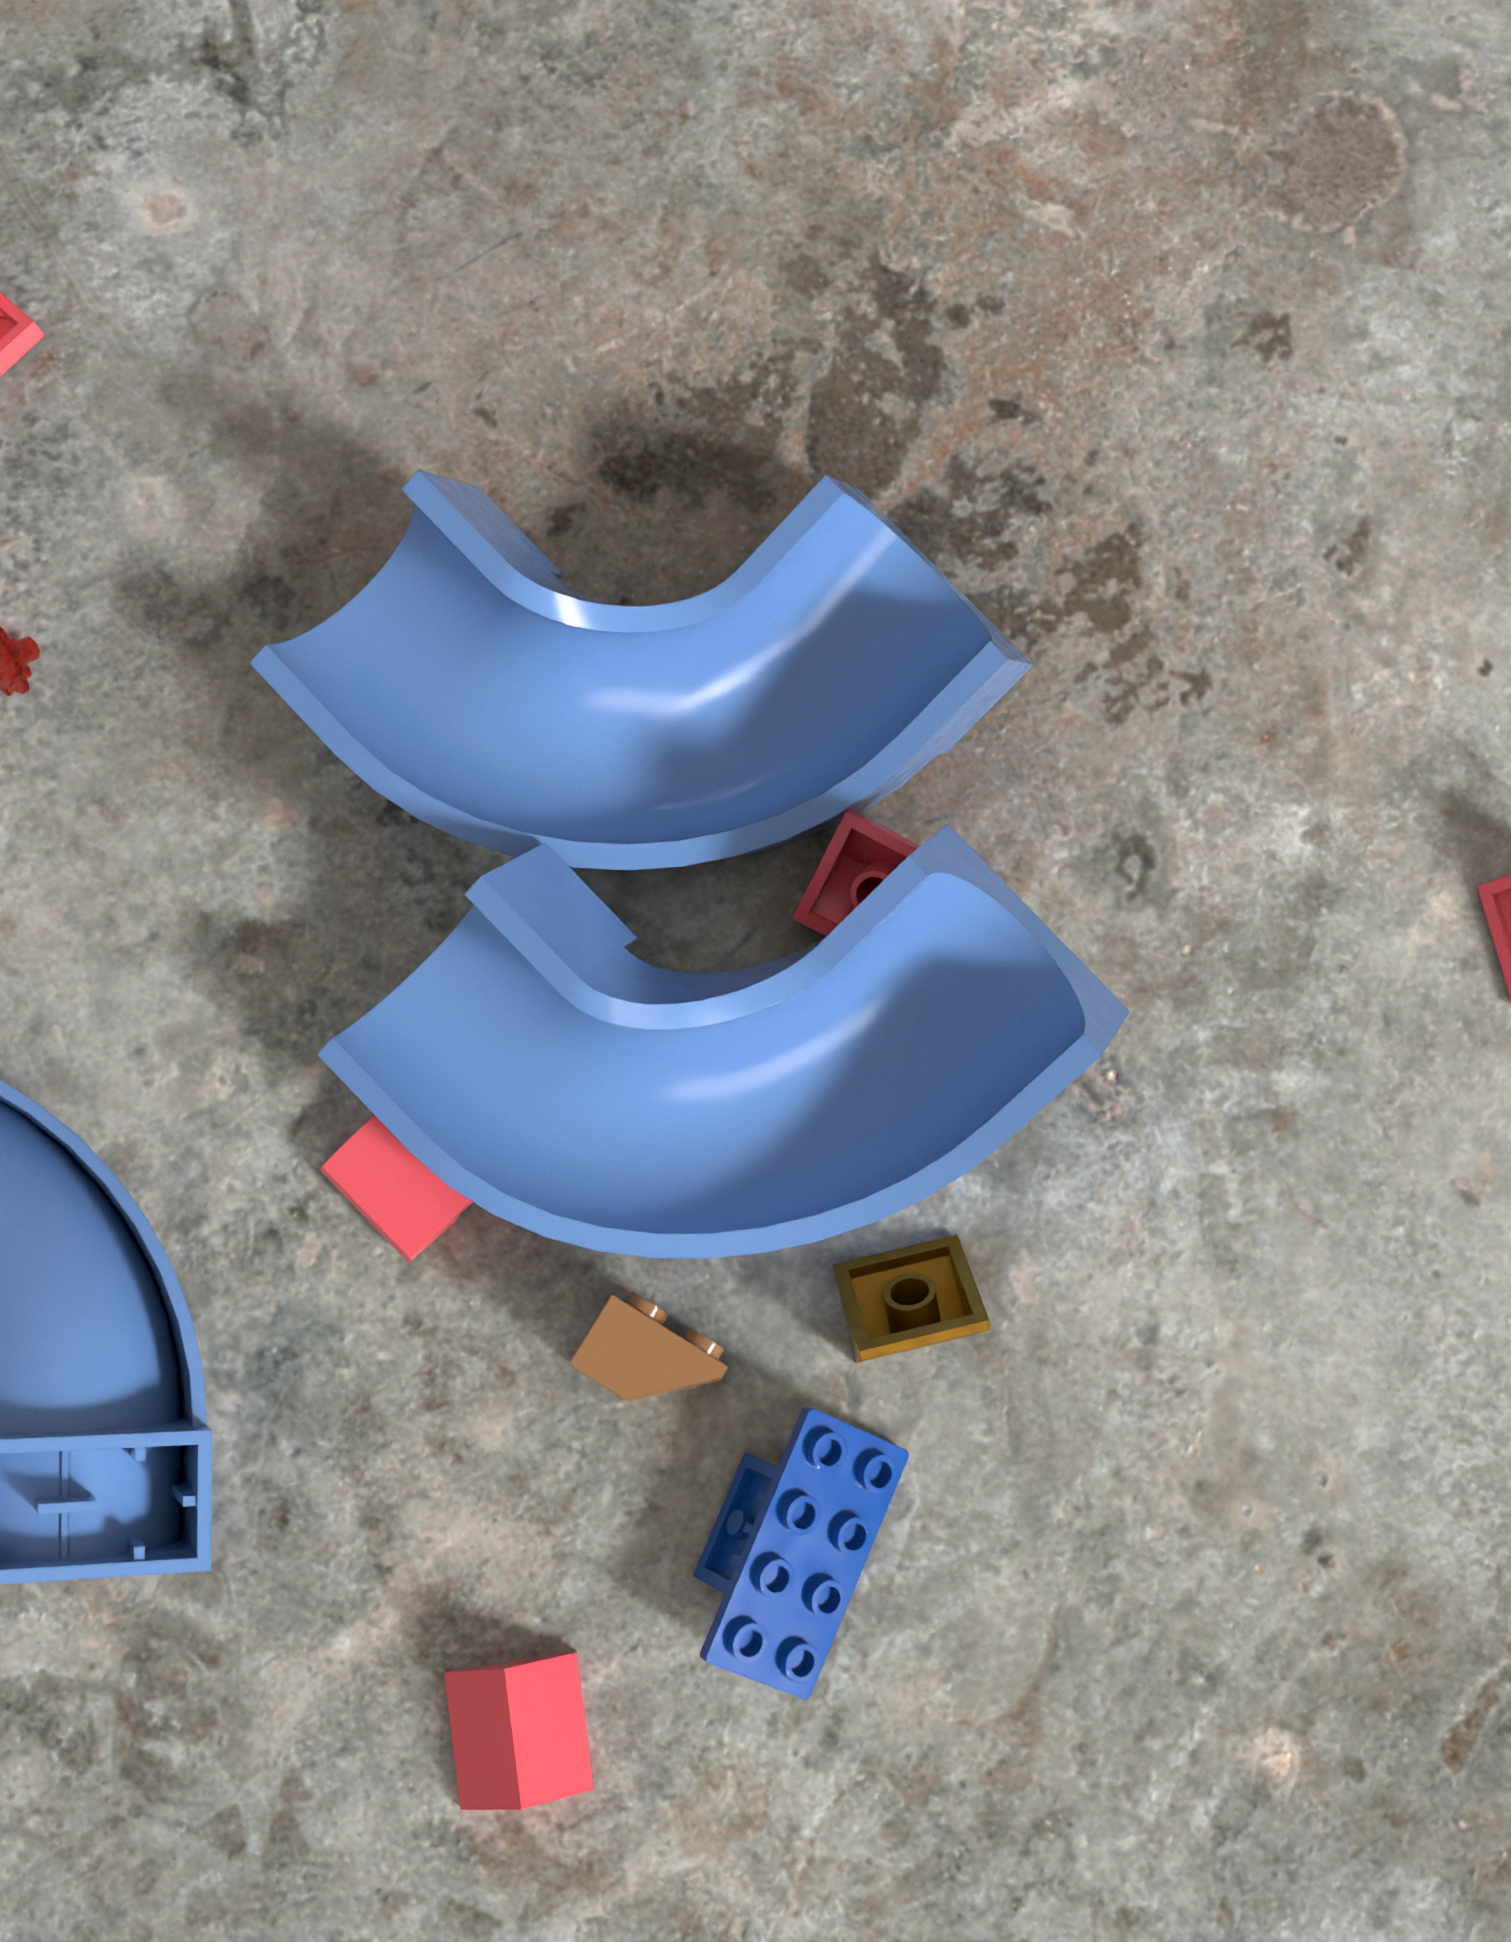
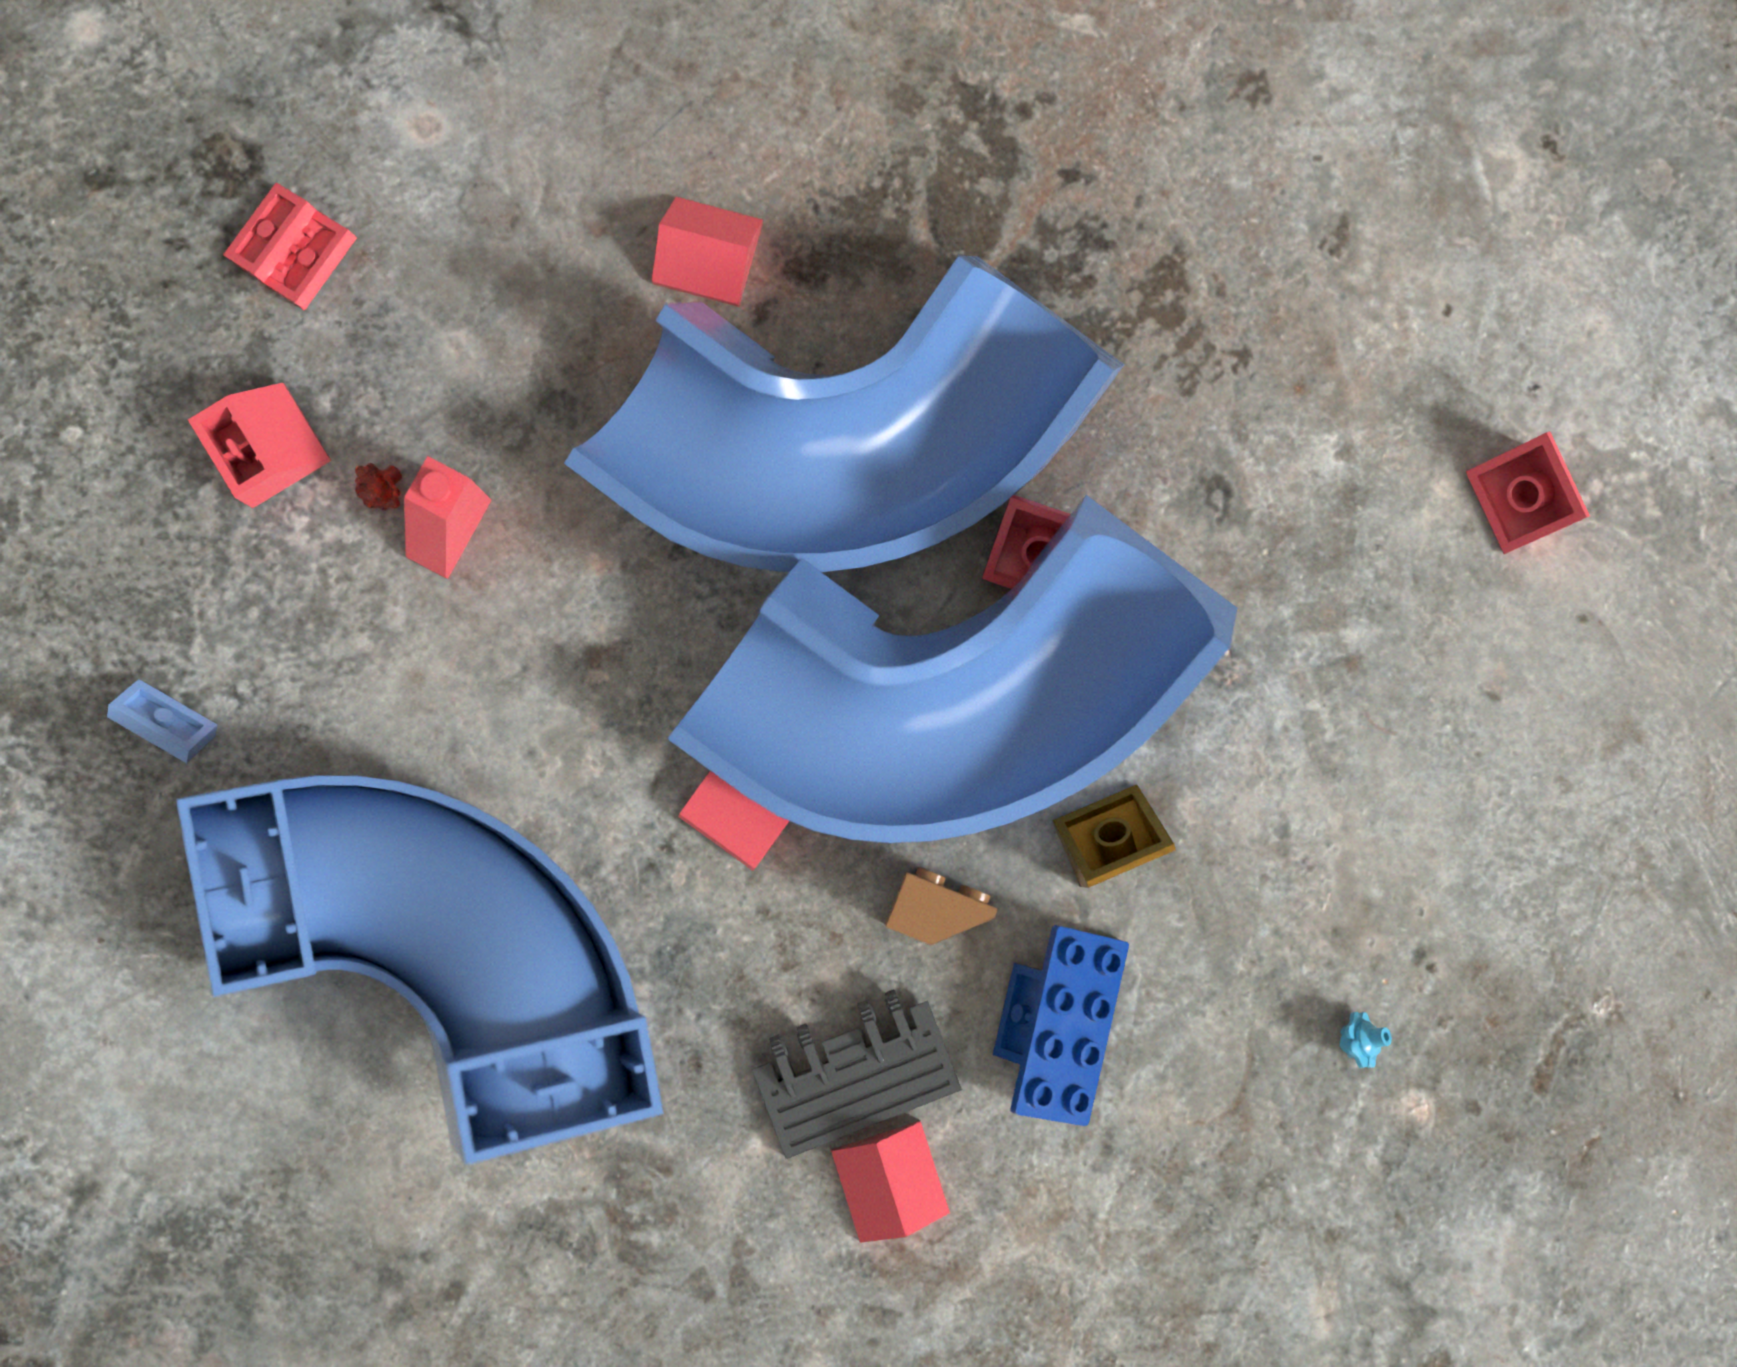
camera: 10 degrees left, 5 degrees up
none -> coral slope [404,456,492,579]
none -> coral slope [652,197,763,307]
none -> dark grey hinge [752,989,962,1159]
none -> medium azure plant [1339,1012,1392,1068]

